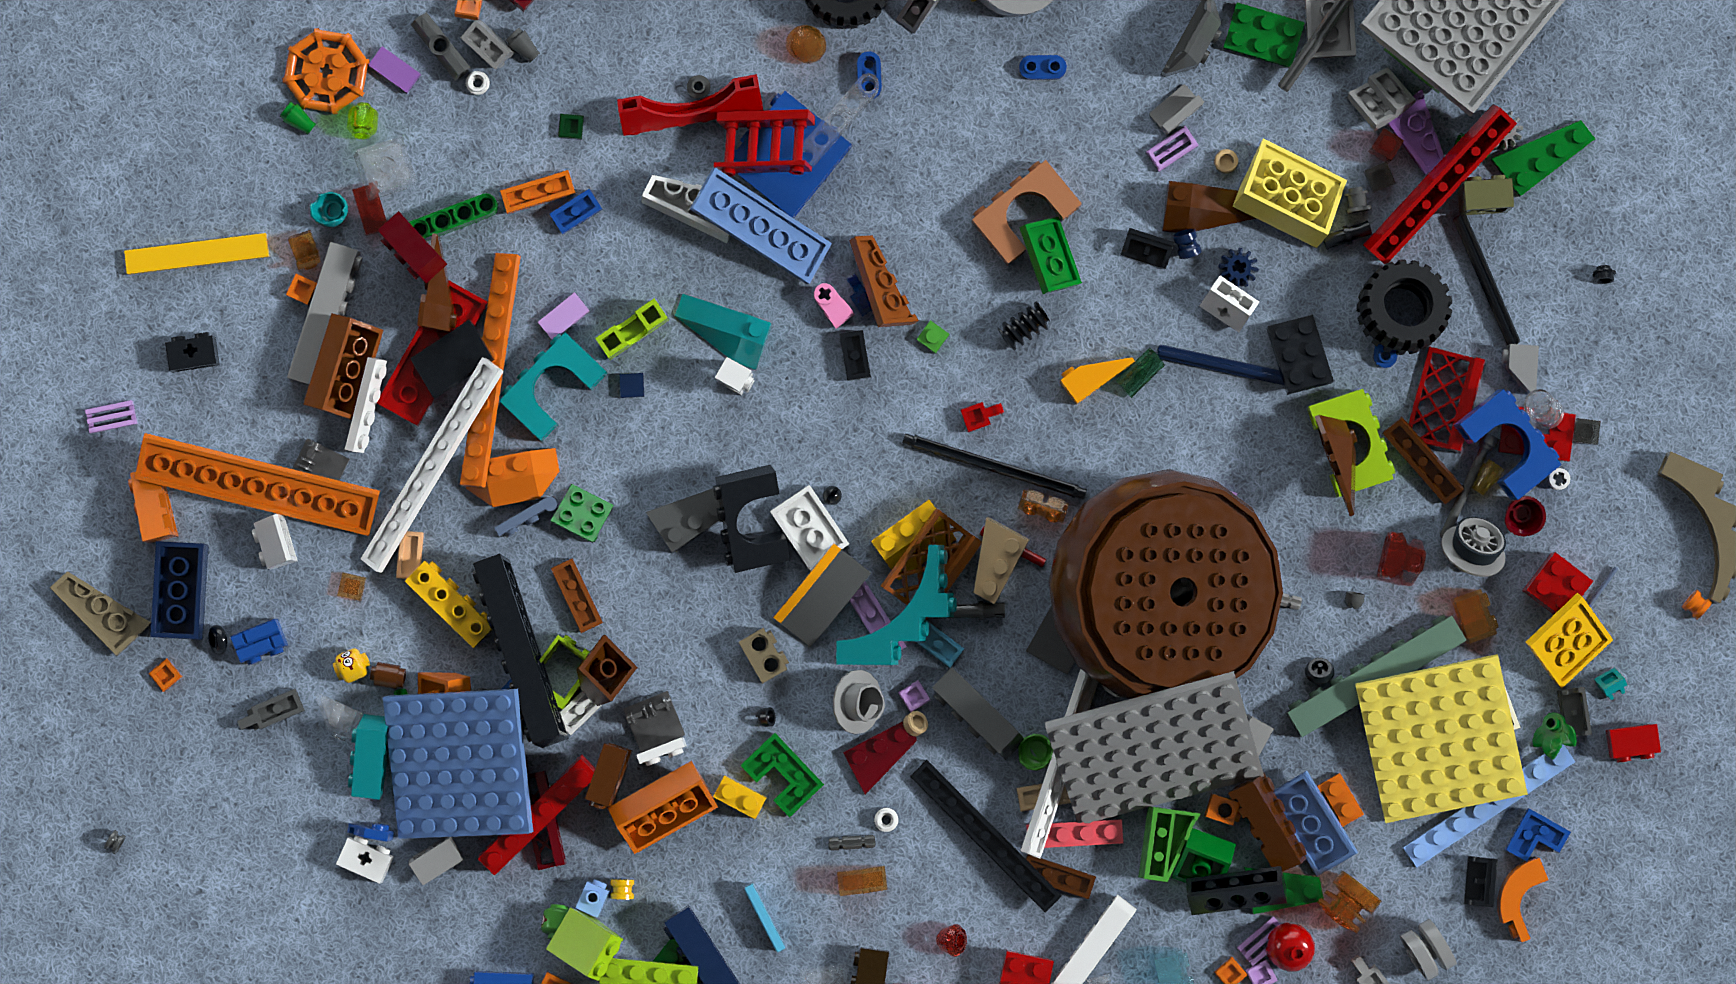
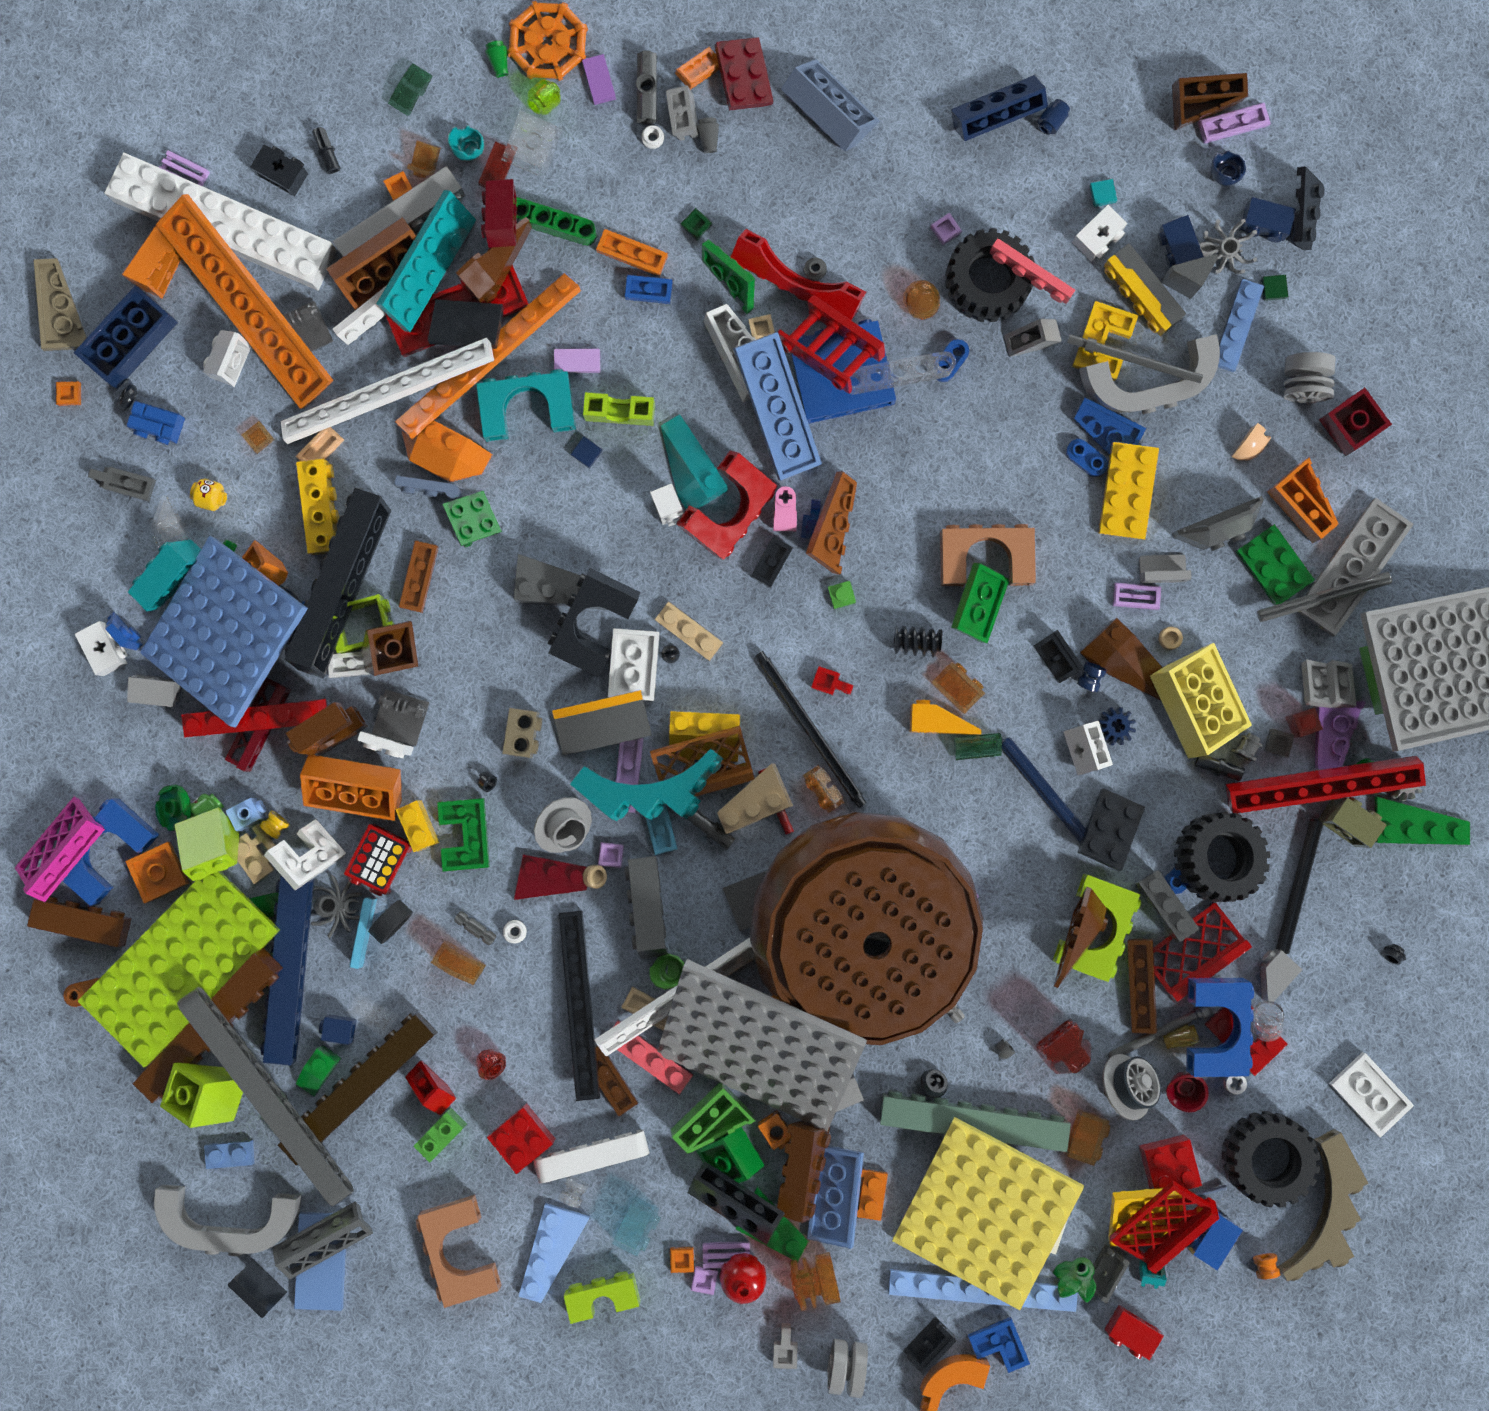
camera: 40 degrees right, 0 degrees up
yellow tile [124,233,269,275] -> none
reddish brown brick [370,662,406,689] -> none
clear smoke plate [1573,418,1601,445] -> none
none -> white brick [105,152,337,291]
none -> green tile [155,785,191,831]
none -> tan plate [237,823,275,884]
none -> white plate [264,819,346,890]
none -> dark grey animal [311,875,362,938]
none -> black axle [312,127,341,174]
none -> panel [344,824,412,896]
none -> black tyre [368,900,413,944]
none -> teal plate [376,190,476,332]
none -> clear green slope [388,63,433,116]
none -> tan plate [655,601,723,661]
none -> red arch [676,450,778,560]
none -> green wing [702,239,755,314]
none -> tan plate [748,314,775,339]
none -> clear orange bracket [931,662,985,714]
none -> blue wing [1073,398,1146,456]
none -> yellow plate [1099,442,1159,540]
none -> red fence [1110,1180,1219,1274]
none -> dark grey arch [1135,870,1199,943]
none -> blue brick [1186,1211,1243,1271]
none -> black tyre [1222,1111,1320,1208]
none -> white plate [1329,1052,1414,1137]

